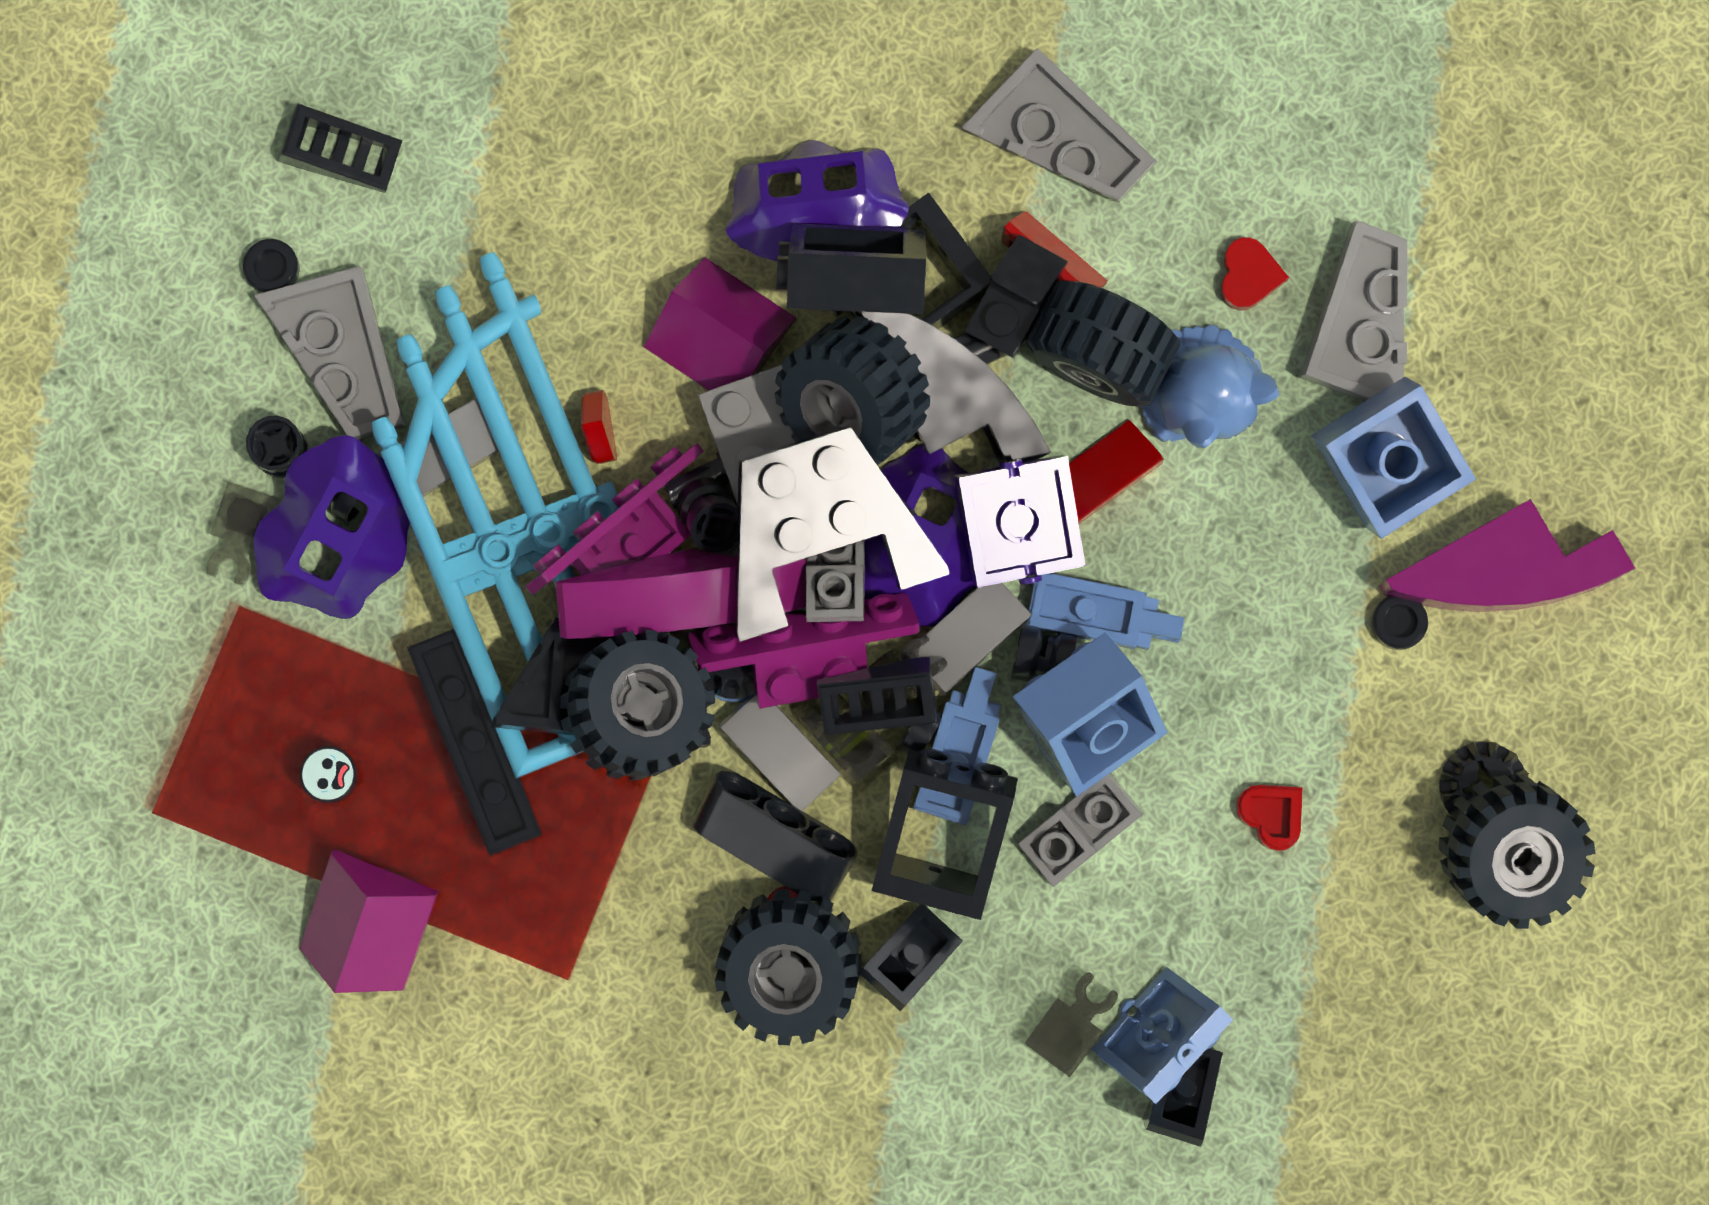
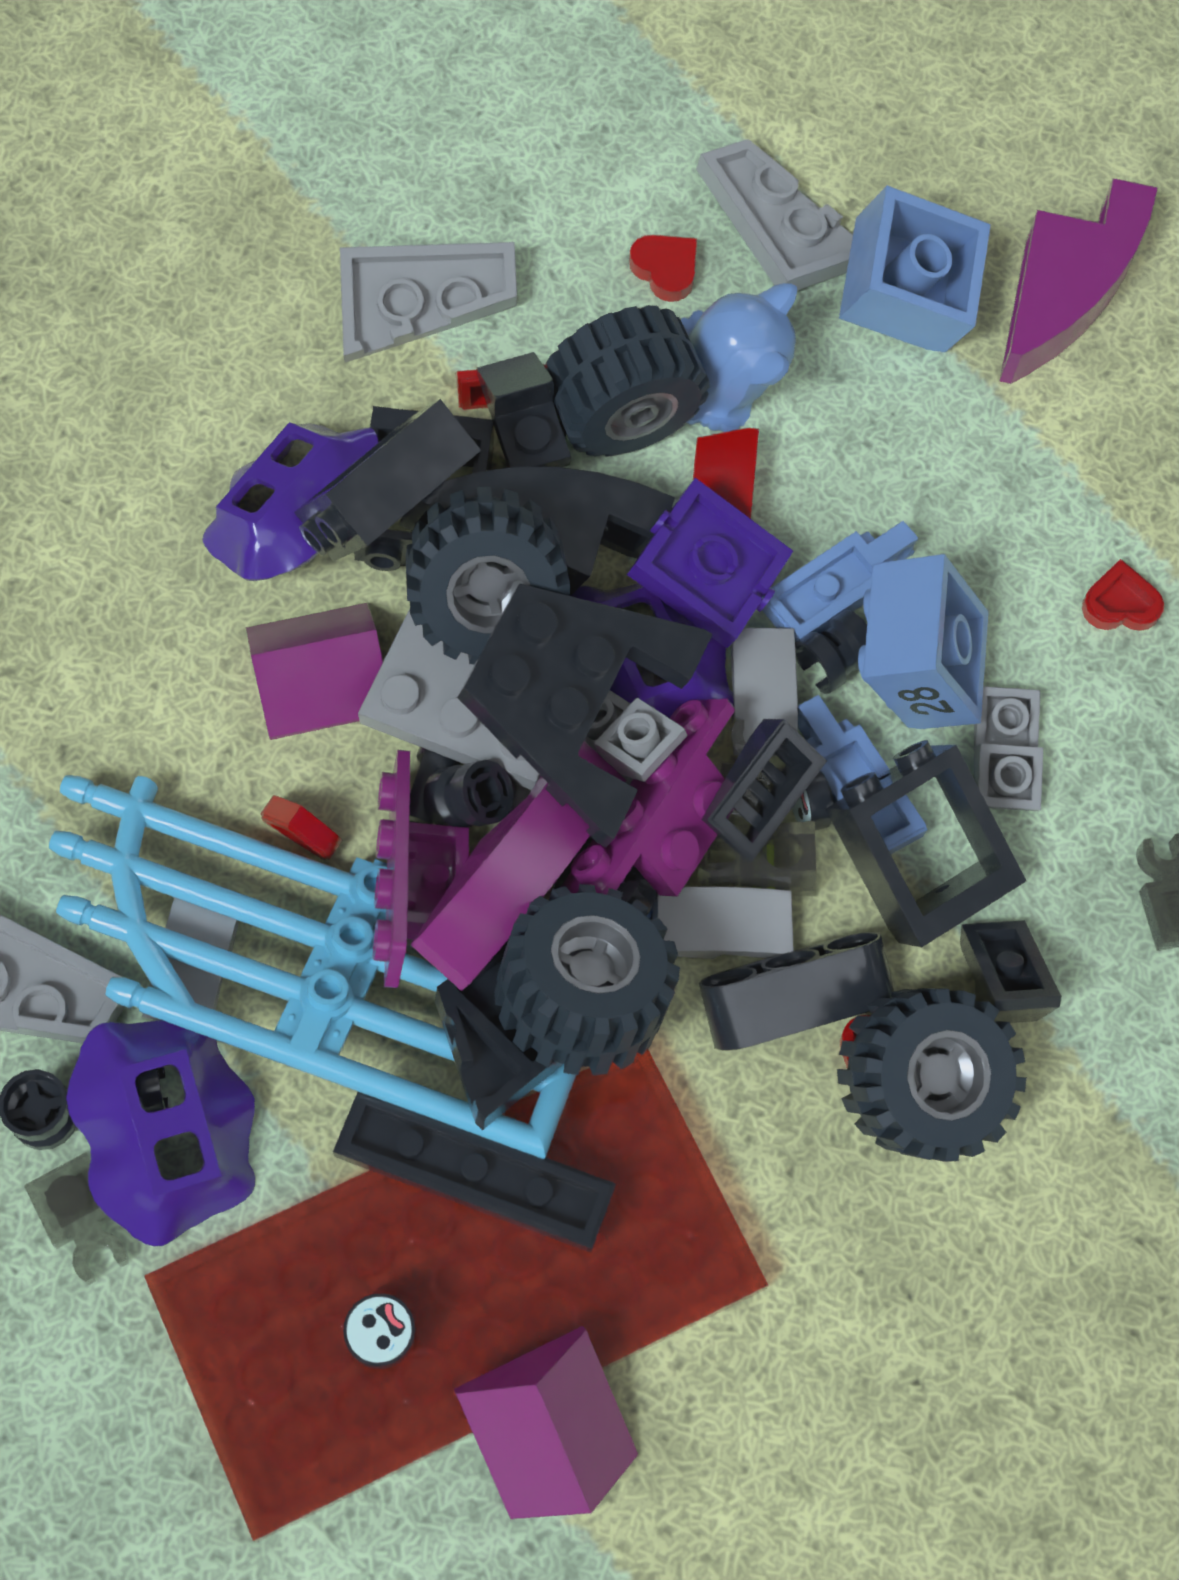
camera: 50 degrees left, 15 degrees down
black tile [1371,595,1428,650] -> none

